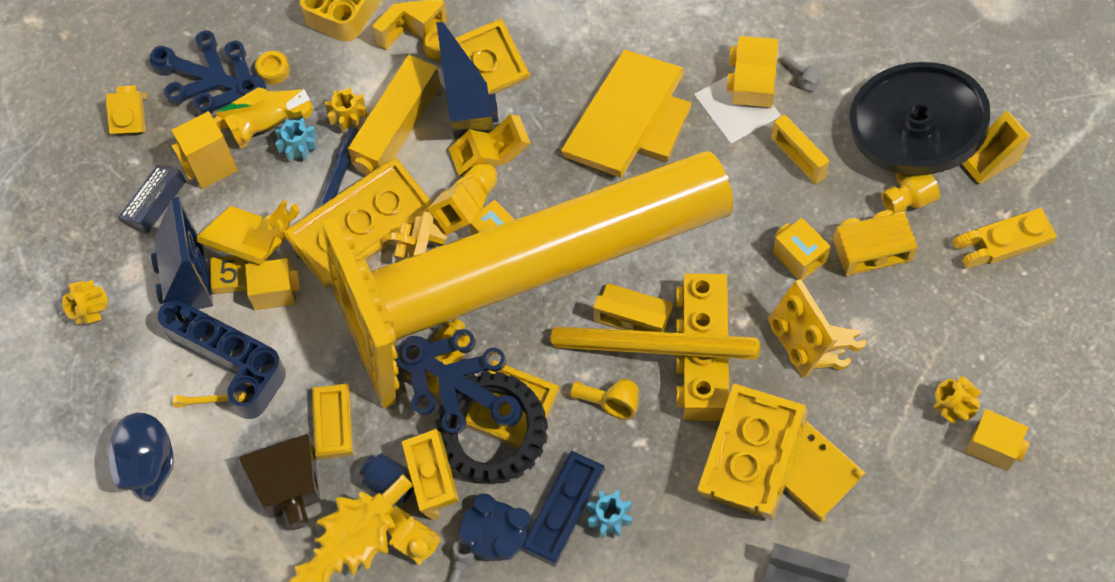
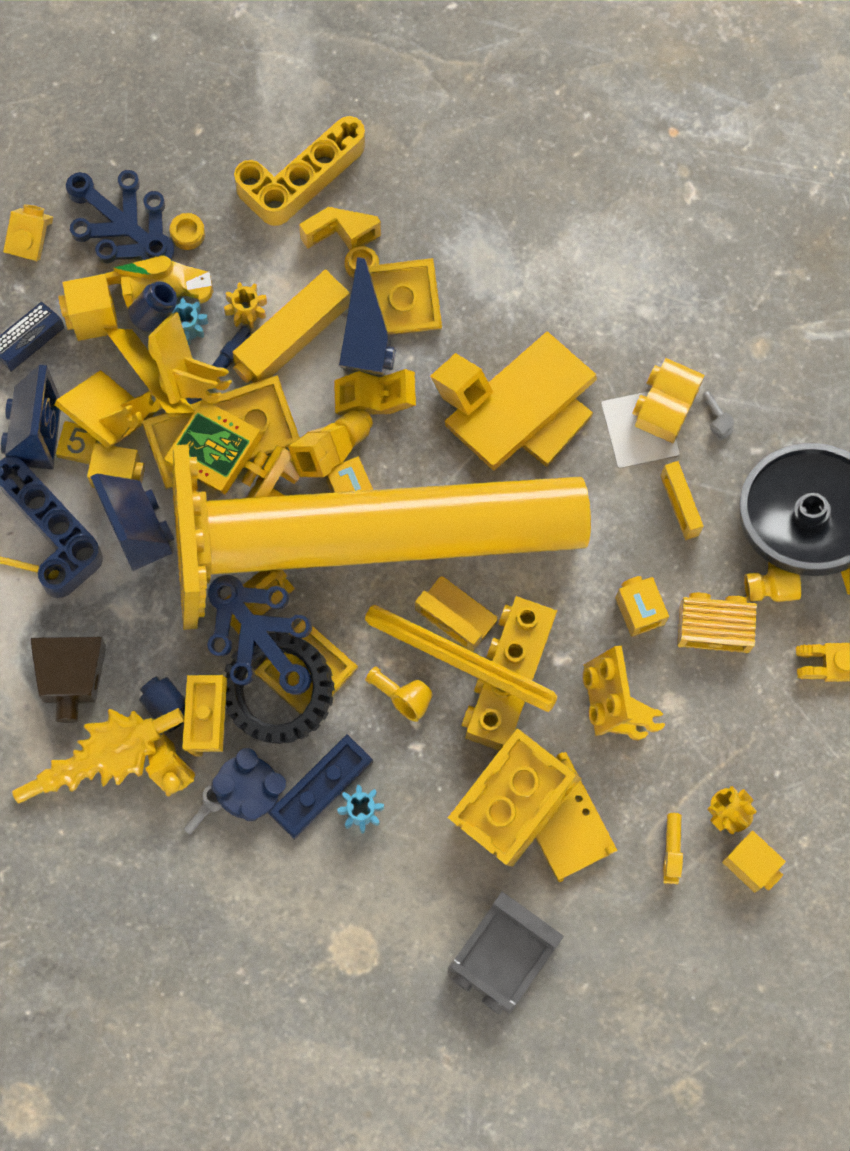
camera: 10 degrees right, 10 degrees up
yellow tile [312,384,354,460] -> none
none -> dark blue slope [90,473,174,571]
none -> yellow sticker [103,328,195,413]
none -> dark blue brick [128,281,177,332]
none -> yellow plate [148,312,232,404]
none -> tile [164,399,264,495]
none -> yellow brick [430,353,494,416]
none -> yellow bar [663,813,683,884]

